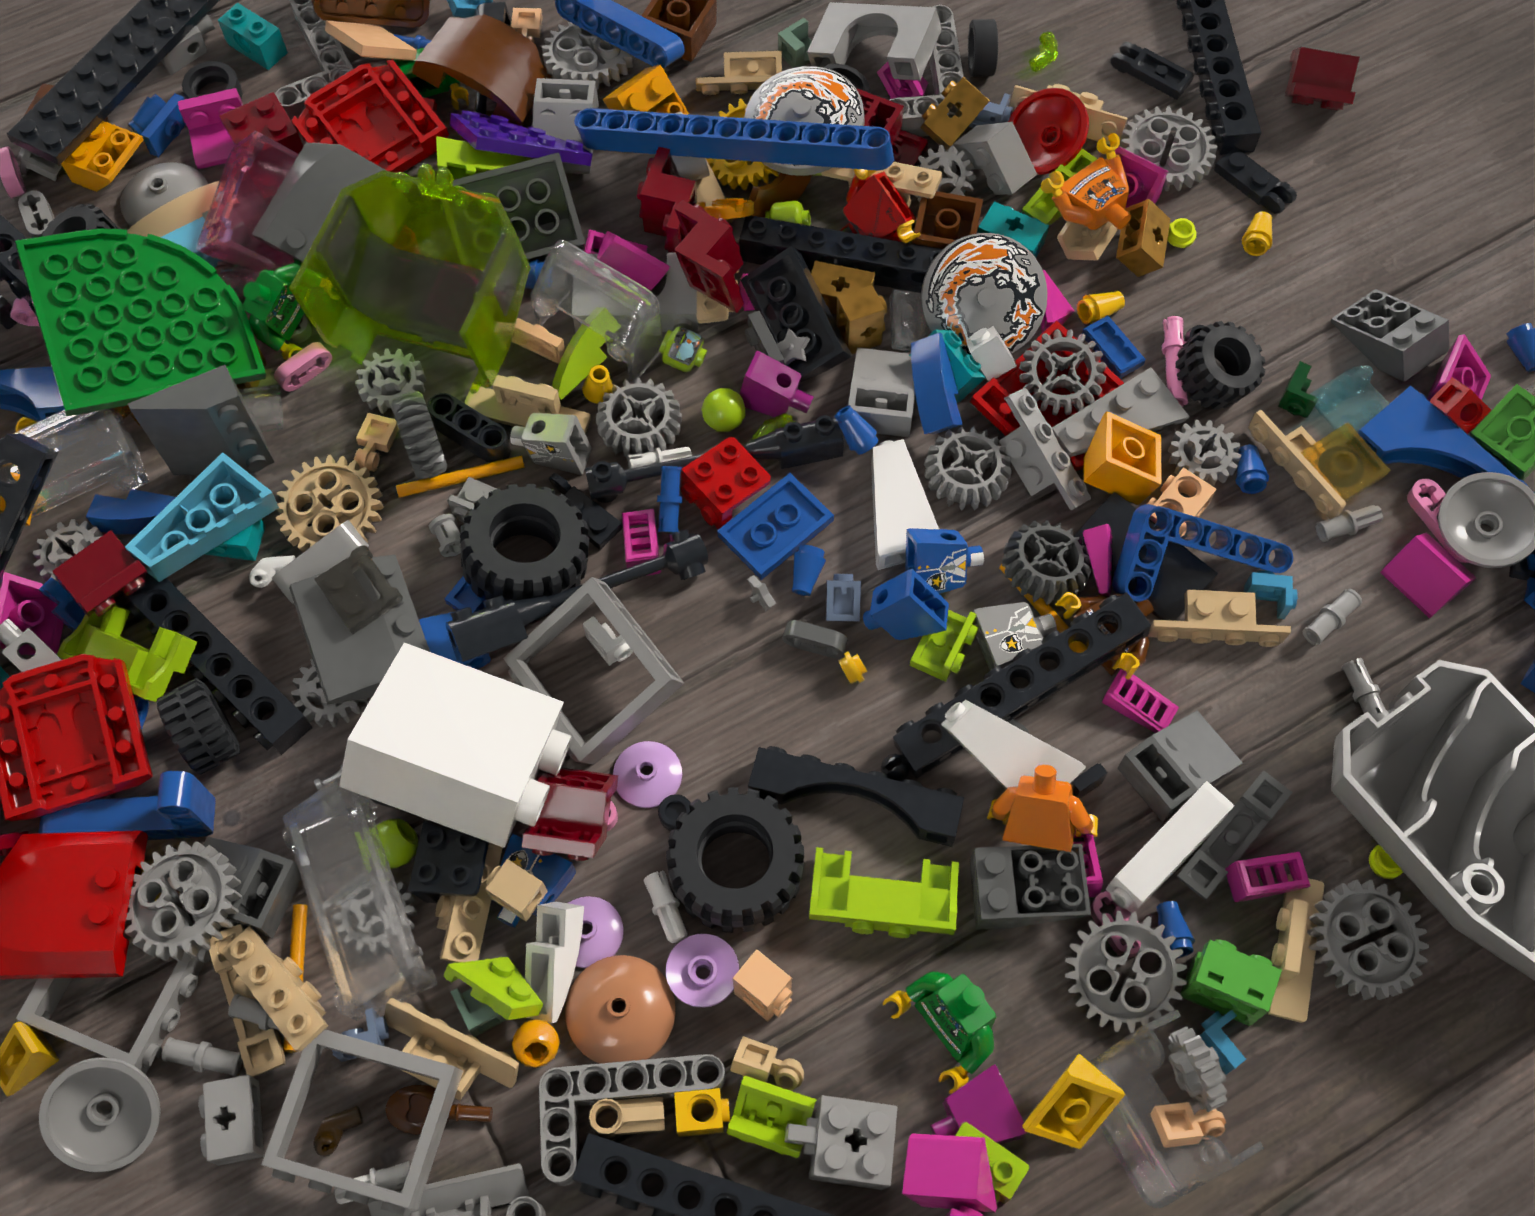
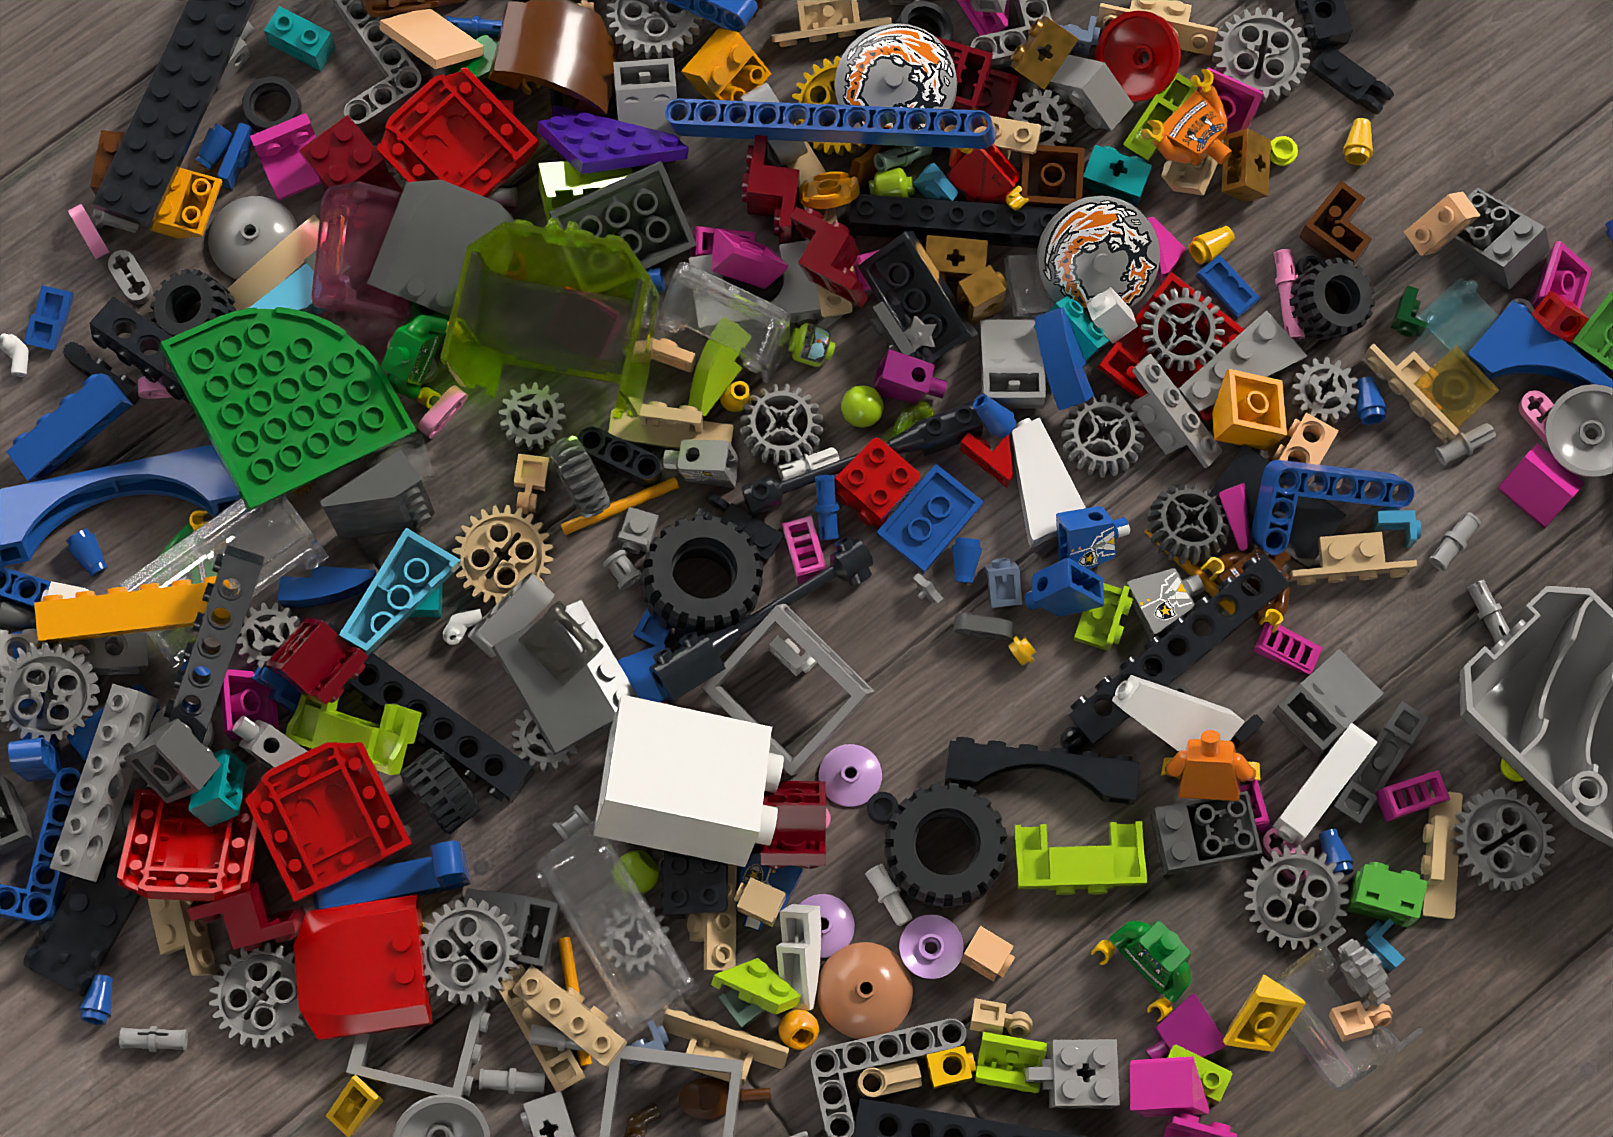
camera: 10 degrees left, 10 degrees up
none -> sand green pin [874,145,933,172]
none -> dark azure bracket [913,163,959,201]
none -> red slope [959,432,1013,488]
none -> reddish brown brick [1299,180,1372,267]
none -> light nougat brick [1404,192,1481,256]

